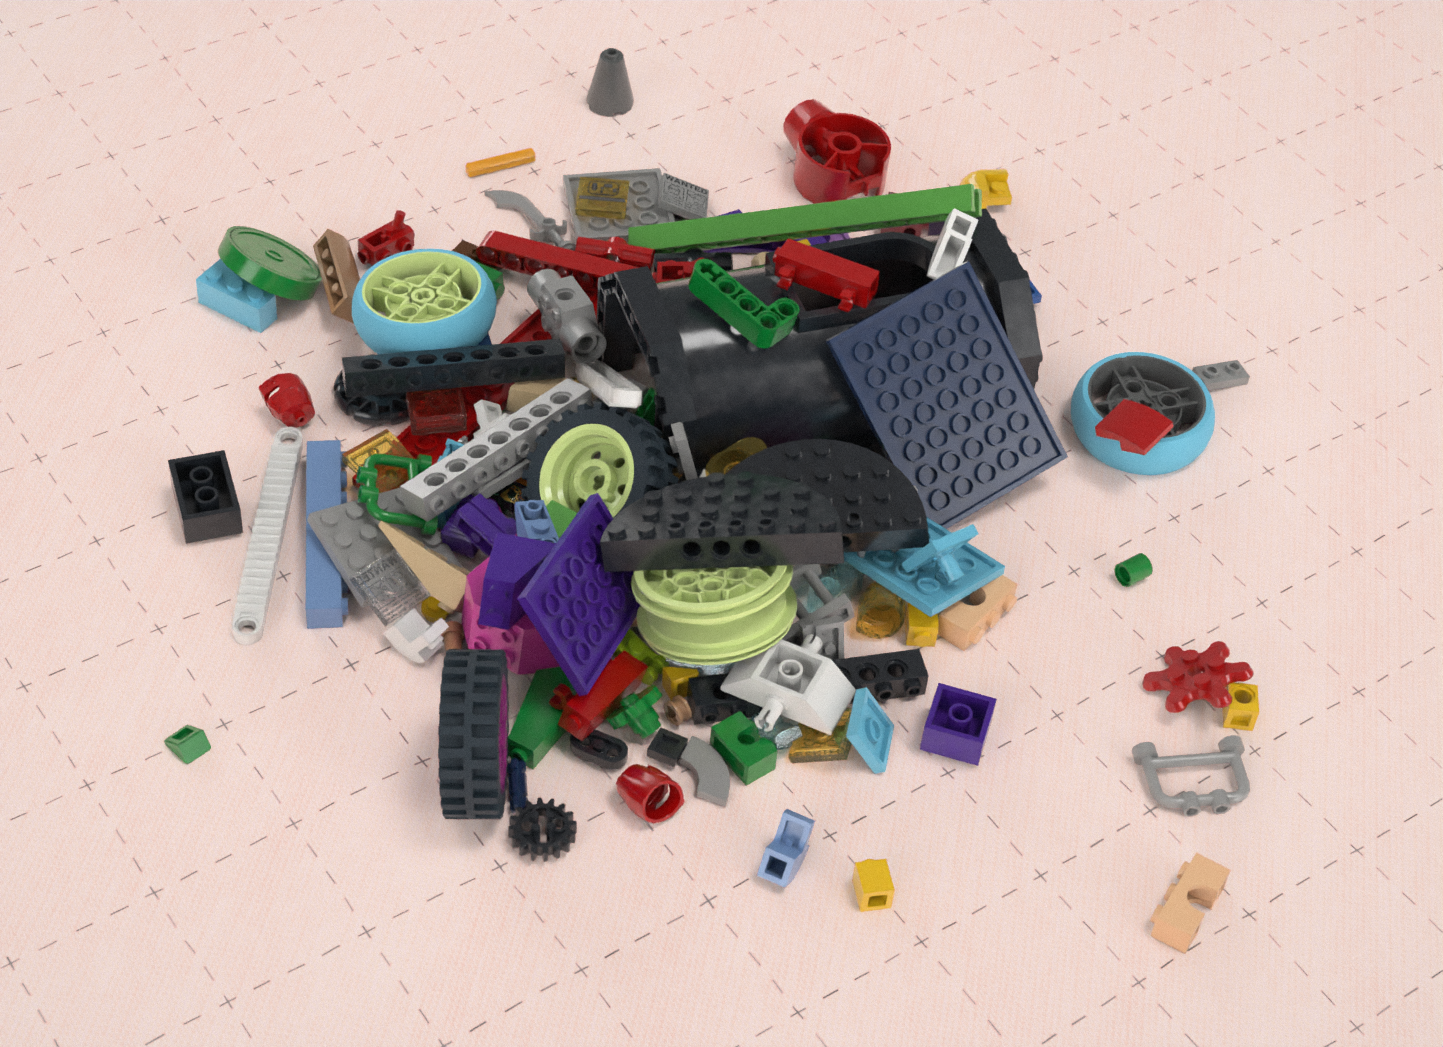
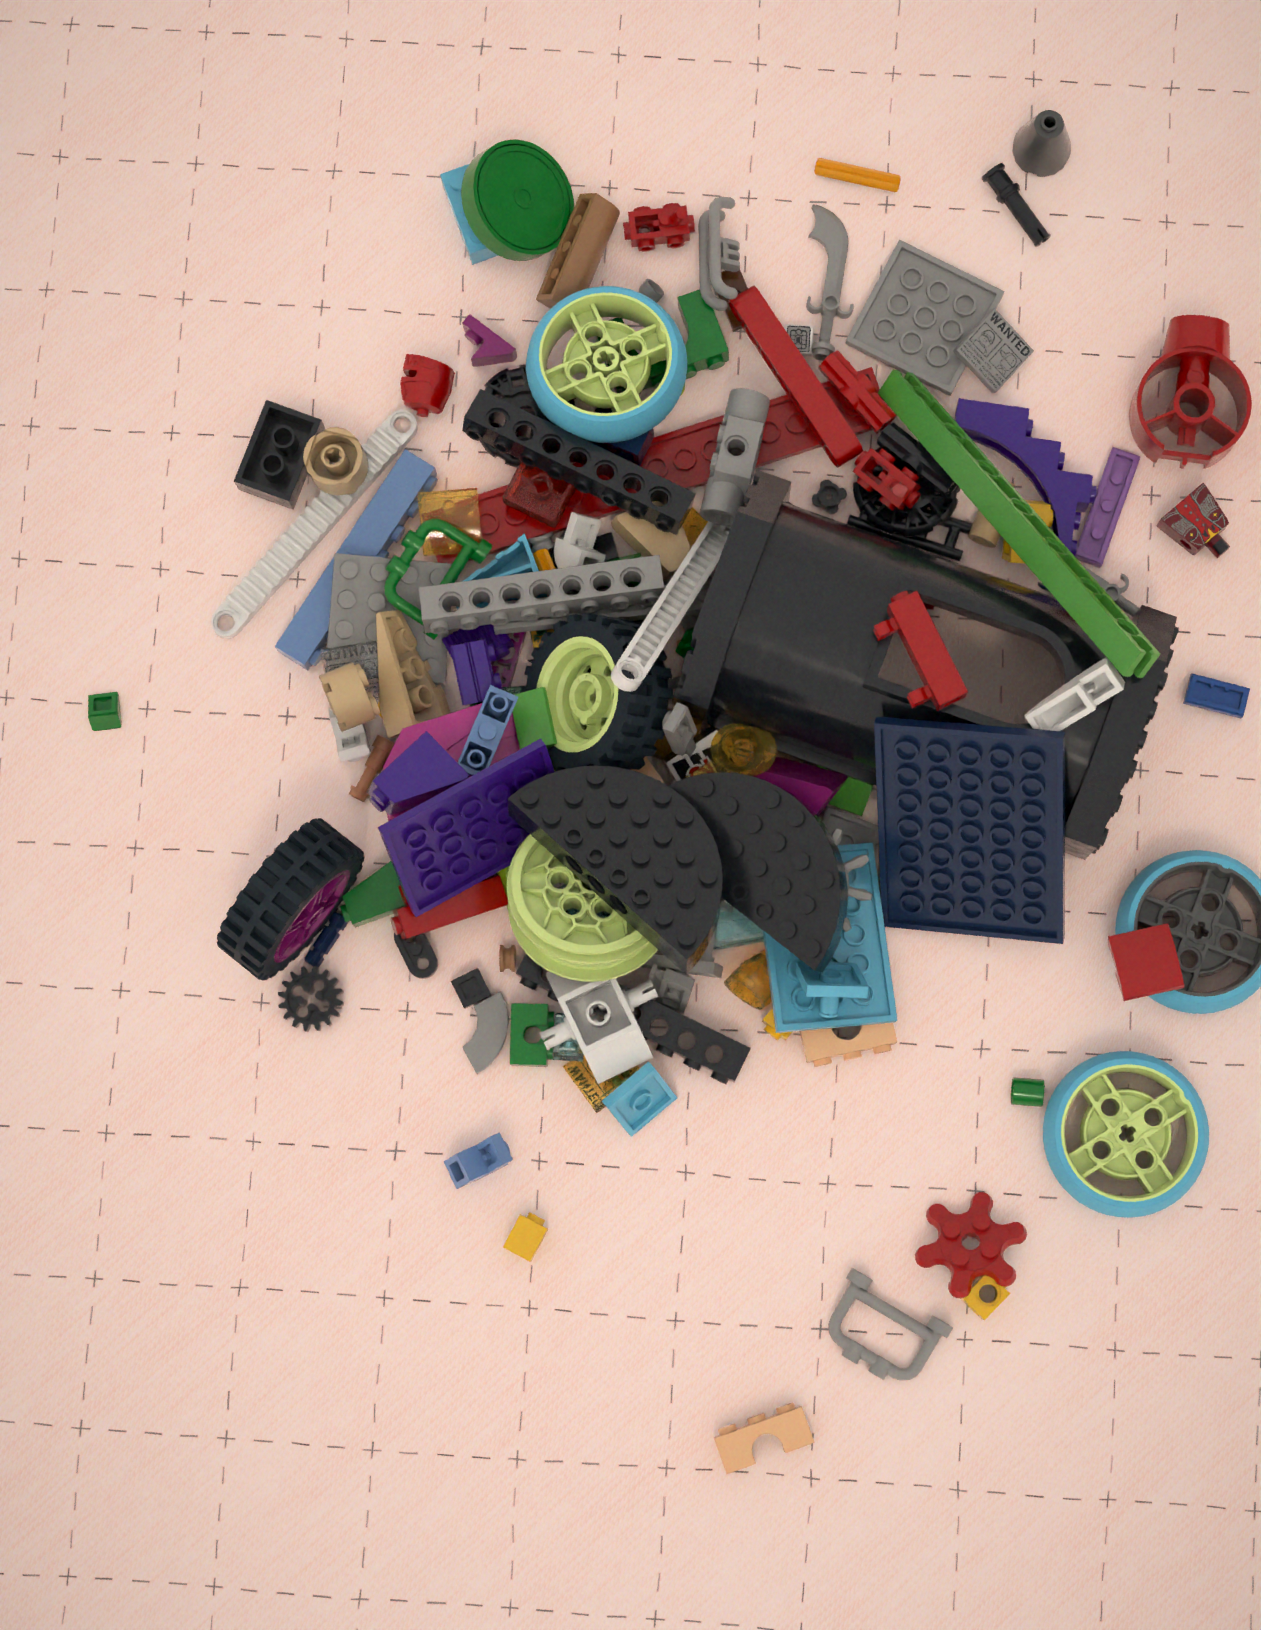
camera: 50 degrees right, 35 degrees up
clear yellow tile [575,177,629,219] -> none
green plant [606,684,663,739] -> none
red helmet [616,764,685,823] -> none
green beam [688,259,799,348] -> none
dark purple brick [920,683,997,766] -> none
none -> tan brick [303,427,369,495]
none -> tan brick [319,662,380,732]
none -> magenta slope [462,314,517,367]
none -> light grey piece [698,196,740,311]
none -> black pin [981,163,1051,247]
none -> yellowish green wheel [1043,1051,1209,1218]

